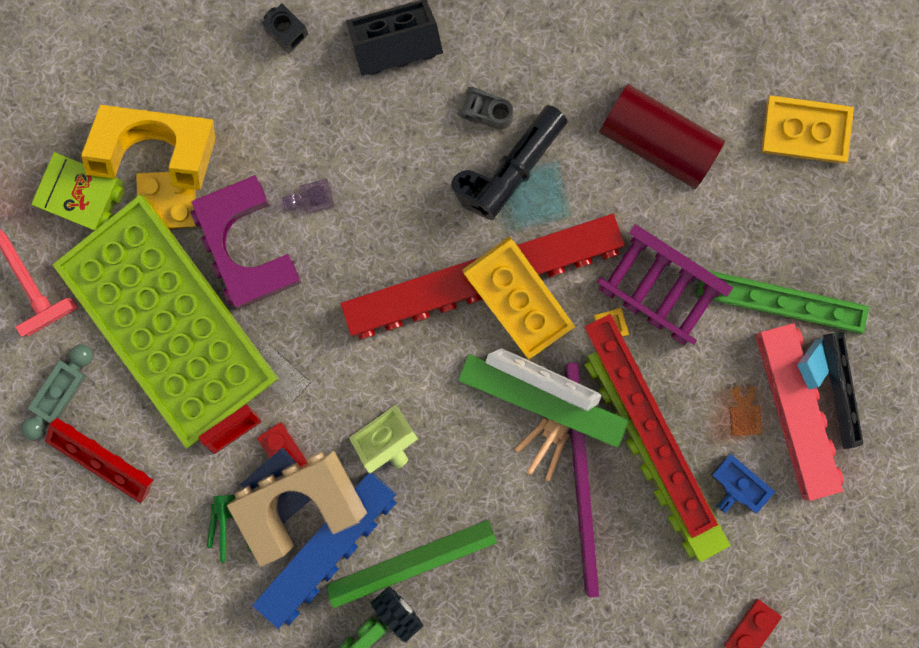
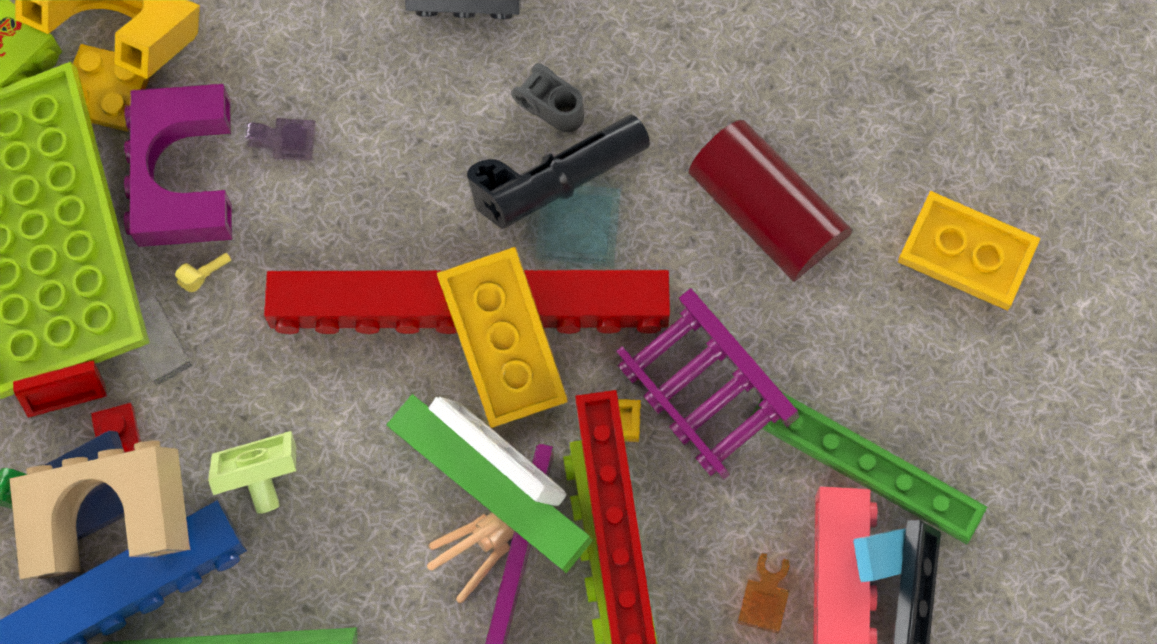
camera: 25 degrees right, 15 degrees down
none -> light yellow hand [175,253,231,292]

